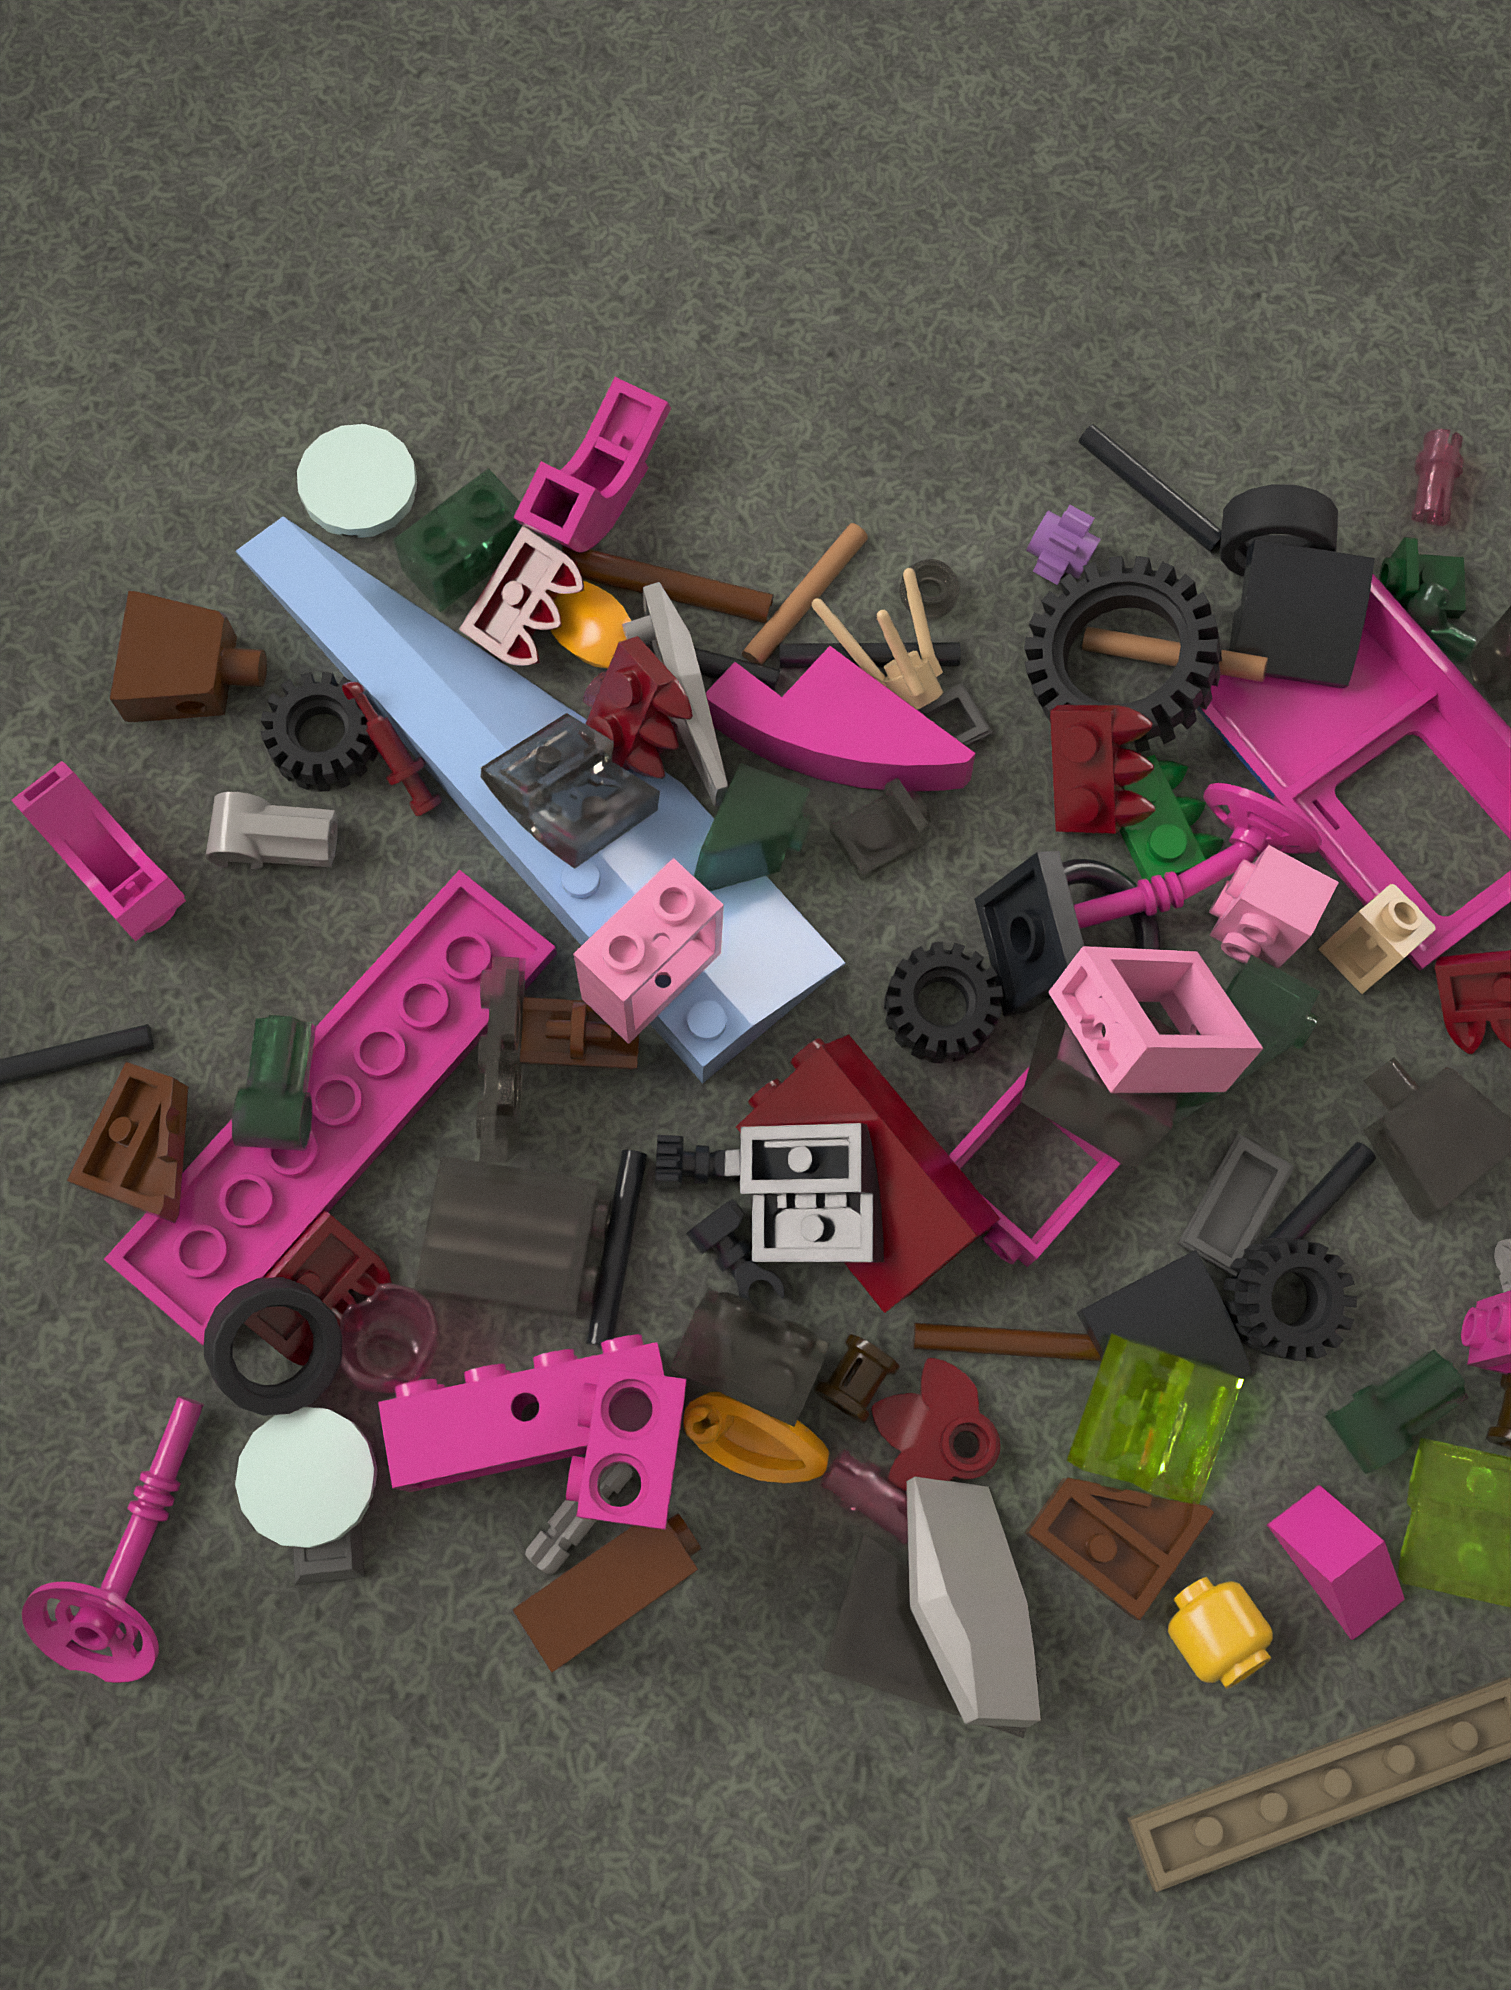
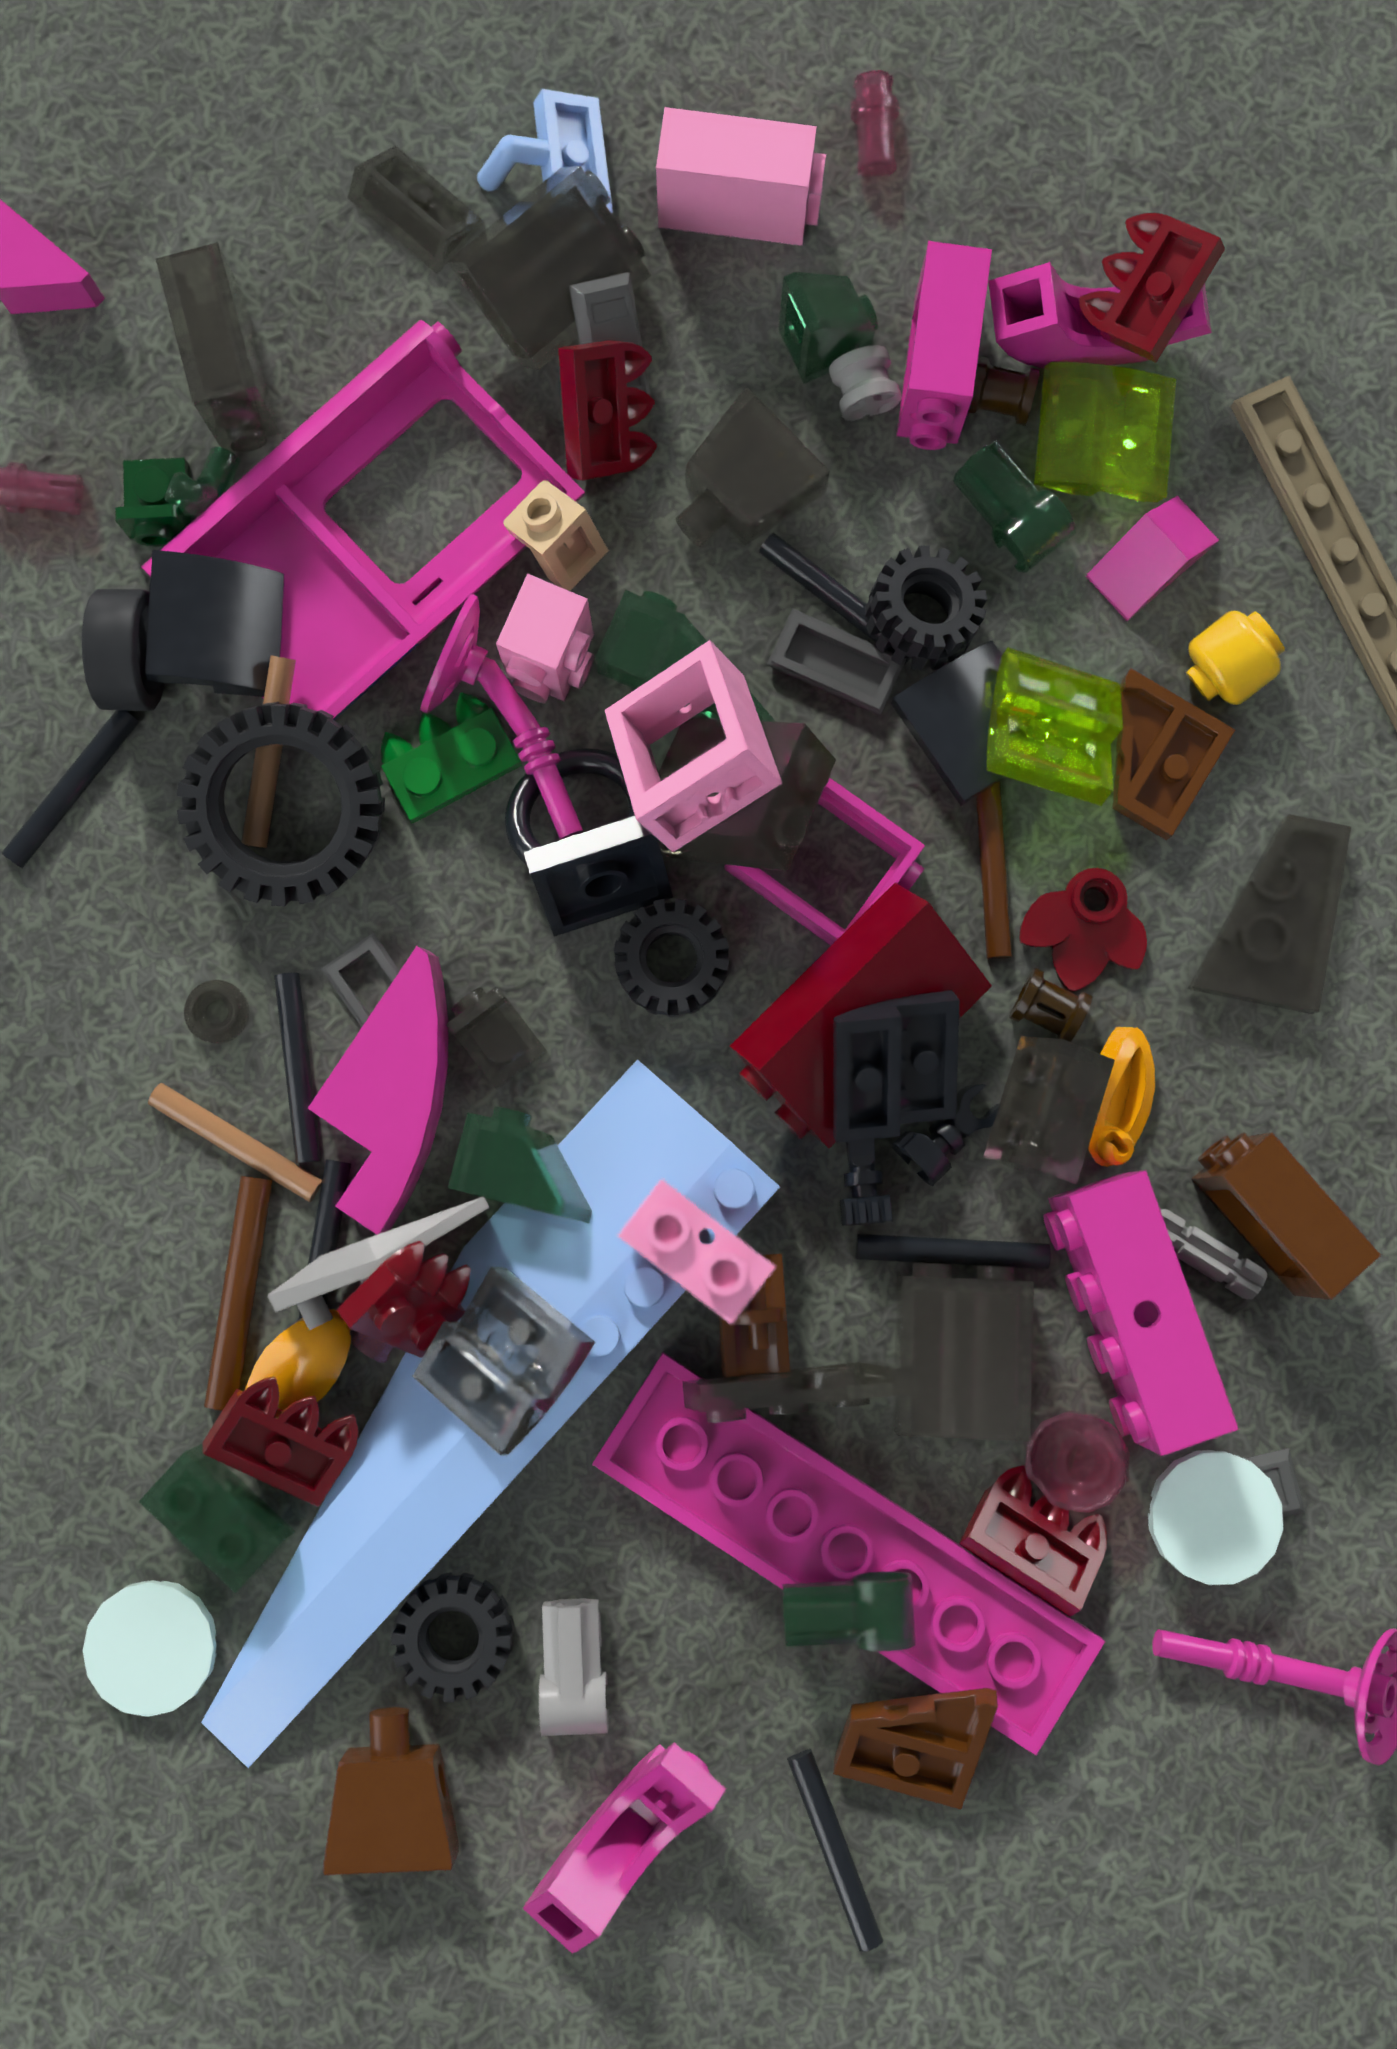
camera: 90 degrees left, 10 degrees up
black tyre [204,1277,343,1416] -> none
dark red piece [342,681,442,816] -> none
dark pink arch [513,377,671,552] -> none
dark pink brick [566,1367,687,1530] -> none
tan plant [812,568,943,710] -> none
clear pink pin [820,1449,908,1545] -> none
light grey piece [907,1477,1041,1727] -> none
medium lavender gear [1026,505,1101,585] -> none
dark red plate [1050,705,1156,834] -> none

